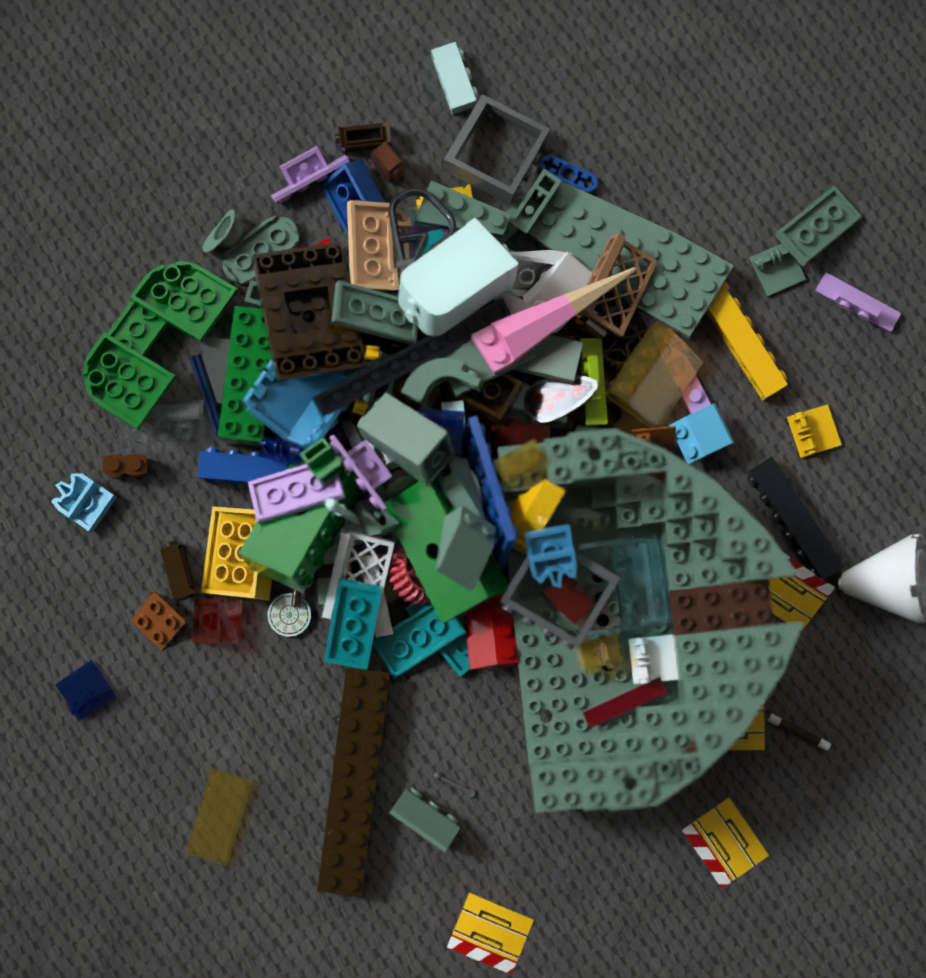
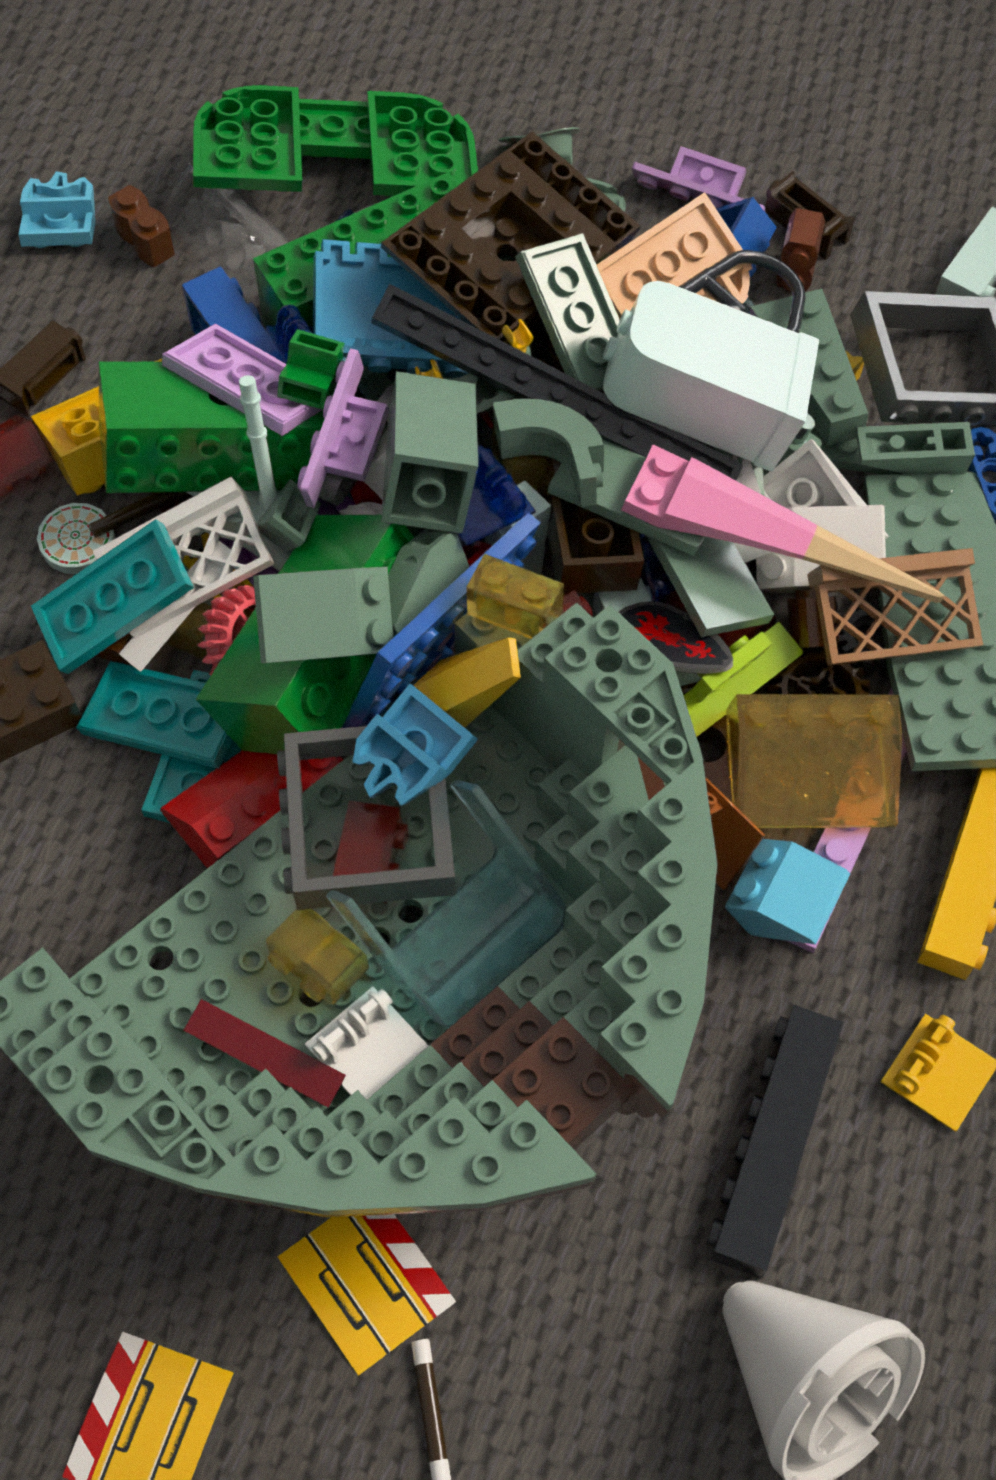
camera: 55 degrees right, 20 degrees down
yellow sticker [769,552,834,630] -> none

